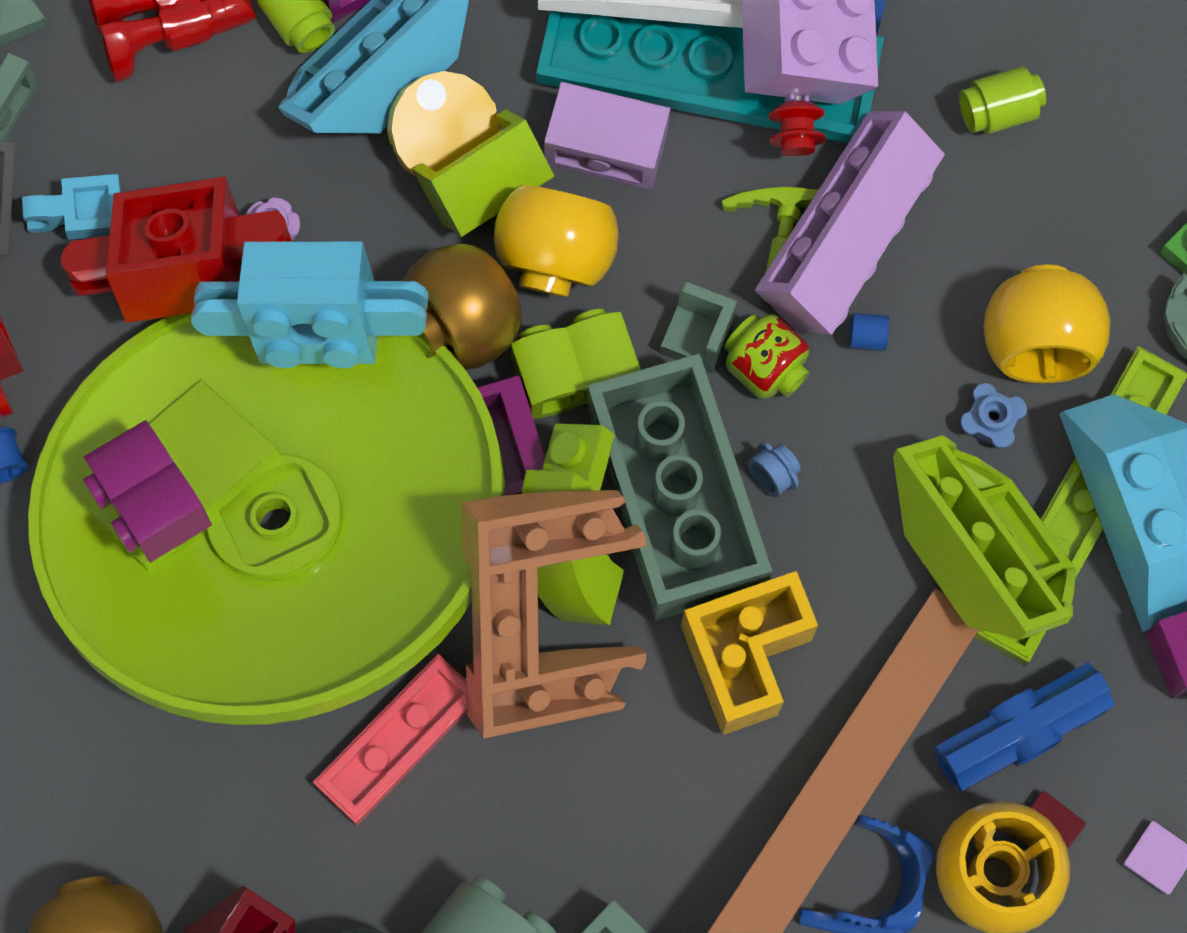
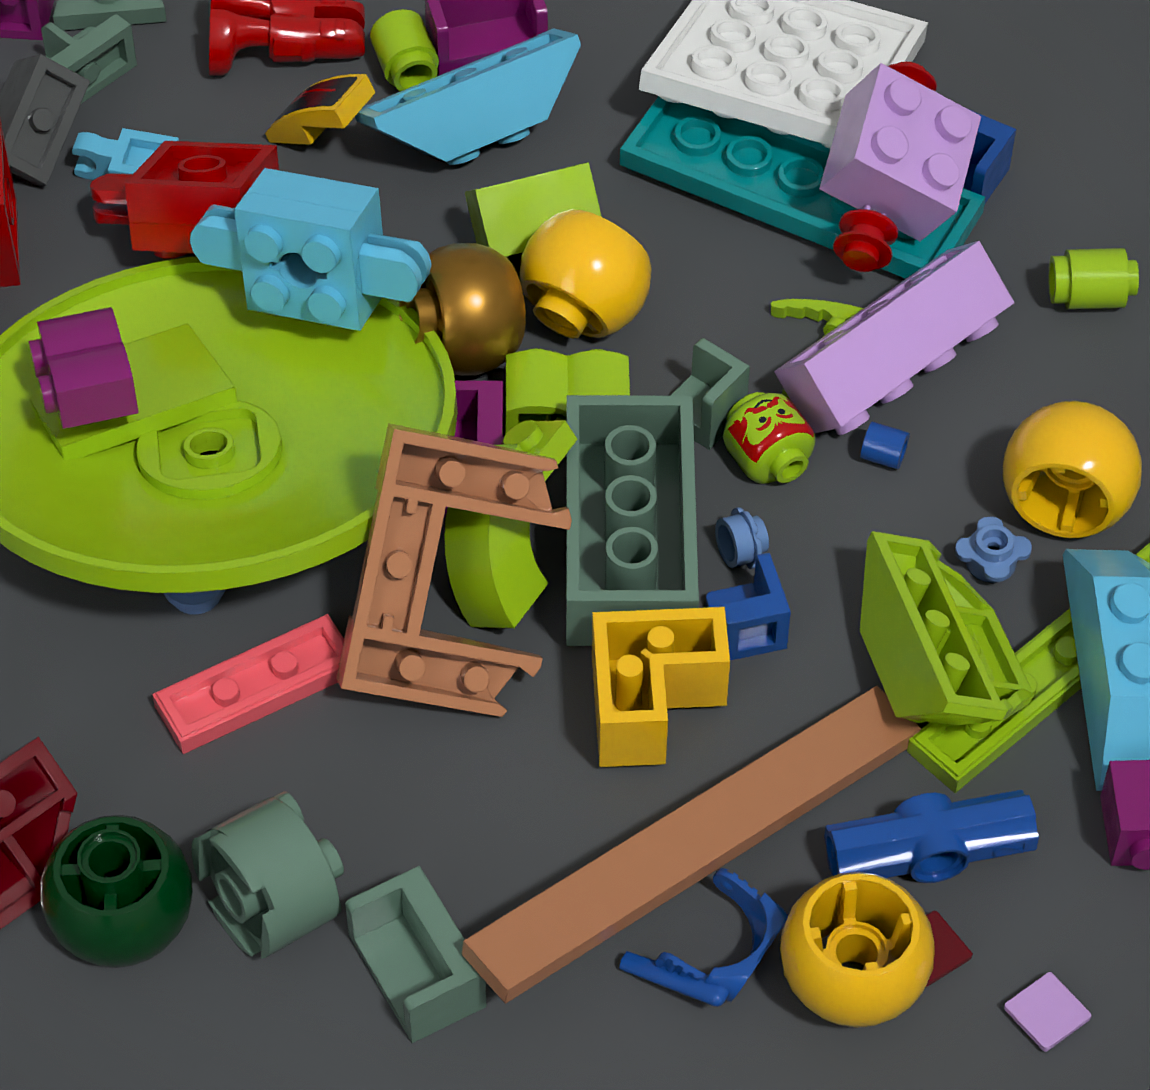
camera: 20 degrees right, 20 degrees down
yellow tile [387,71,500,177] -> none
lavender panel [544,82,671,190] -> none
none -> yellow slope [265,74,376,145]
none -> blue panel [706,553,791,660]

